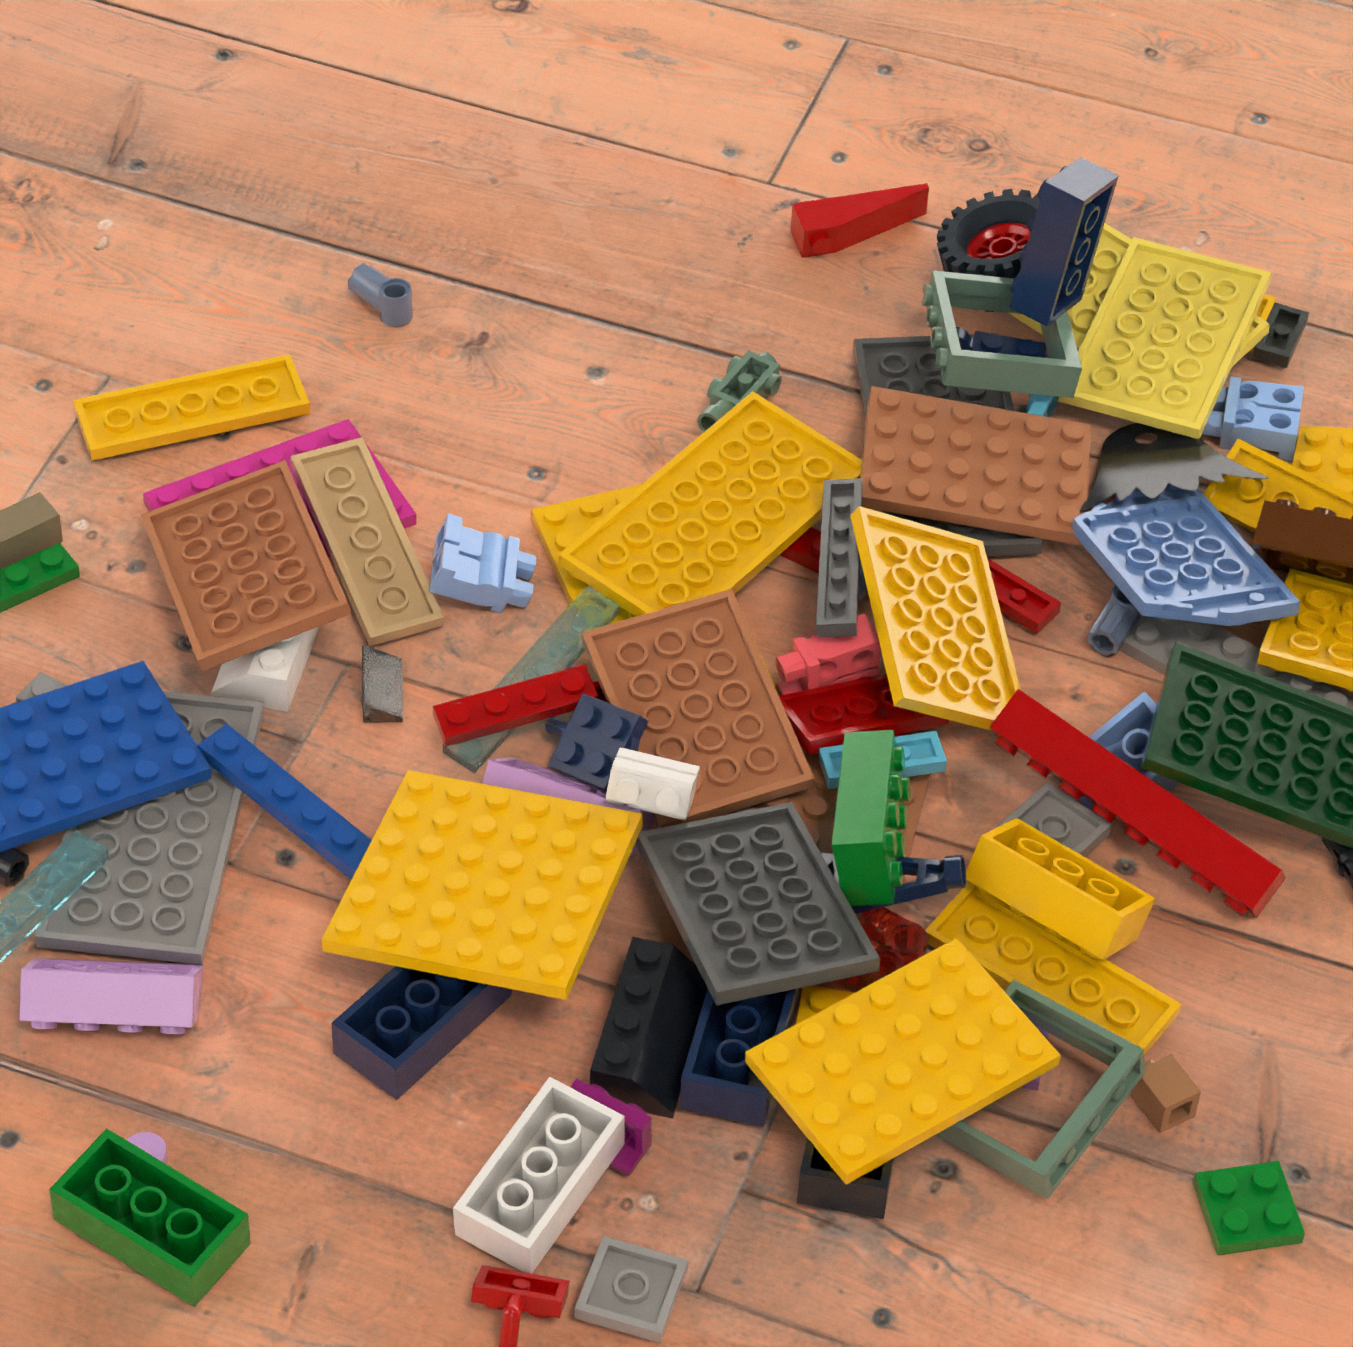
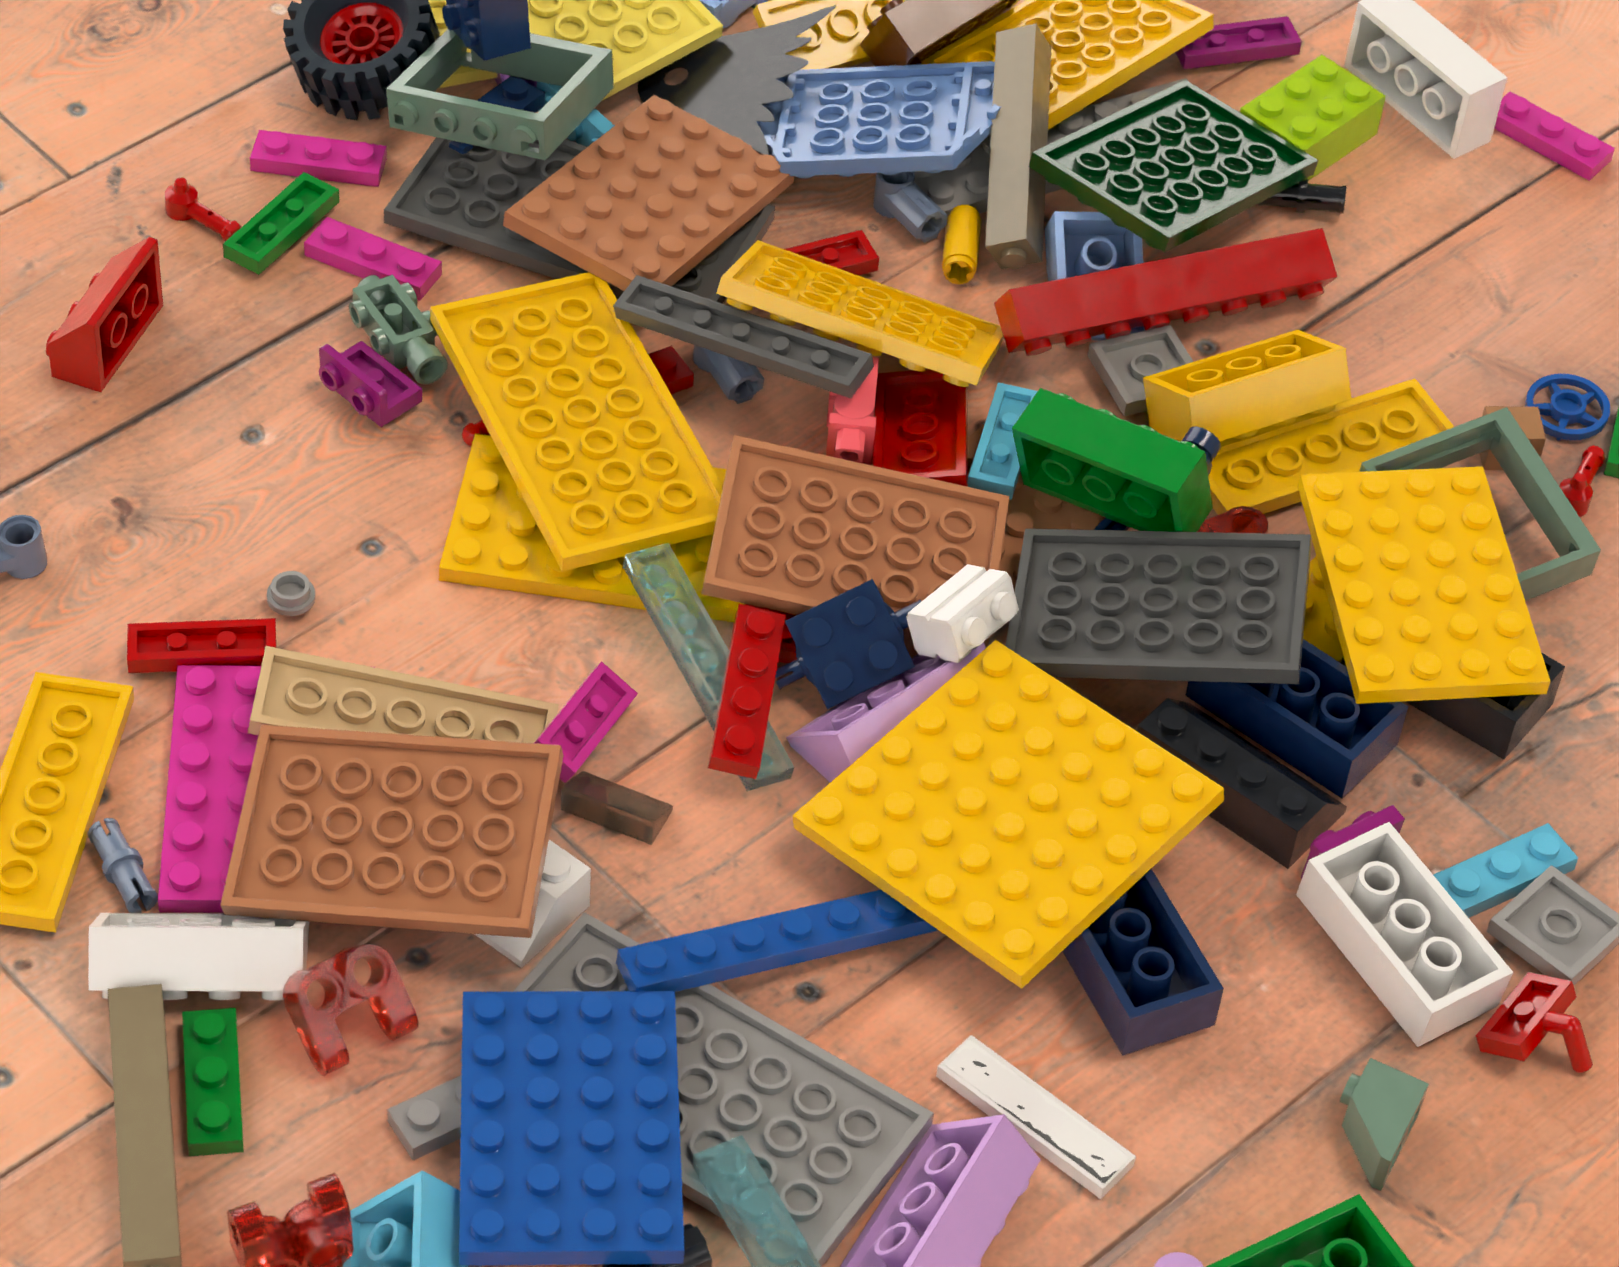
camera: 65 degrees left, 0 degrees up
light blue hips [429,513,536,613] -> none
red slope [790,183,929,258] -> none
none -> red slope [46,237,163,392]
none -> sand blue pin [88,818,158,913]
none -> white slope [88,913,309,1000]
none -> red plate [127,618,277,673]
none -> red piece [165,177,241,241]
none -> green plate [223,172,340,275]
none -> dark pink plate [250,130,387,187]
none -> light grey plate [267,571,315,616]
none -> clear red piece [283,944,419,1076]
none -> dark pink plate [304,217,442,301]
none -> magenta bracket [319,340,422,427]
none -> dark pink plate [534,661,638,783]
none -> white tile [936,1035,1136,1199]
none -> yellow piece [942,205,981,284]
none -> brick [985,24,1051,269]
none -> sand green slope [1340,1058,1429,1191]
none -> medium azure plate [1434,823,1578,918]
none -> blue wheel [1525,374,1610,441]
none -> red piece [1559,445,1605,517]

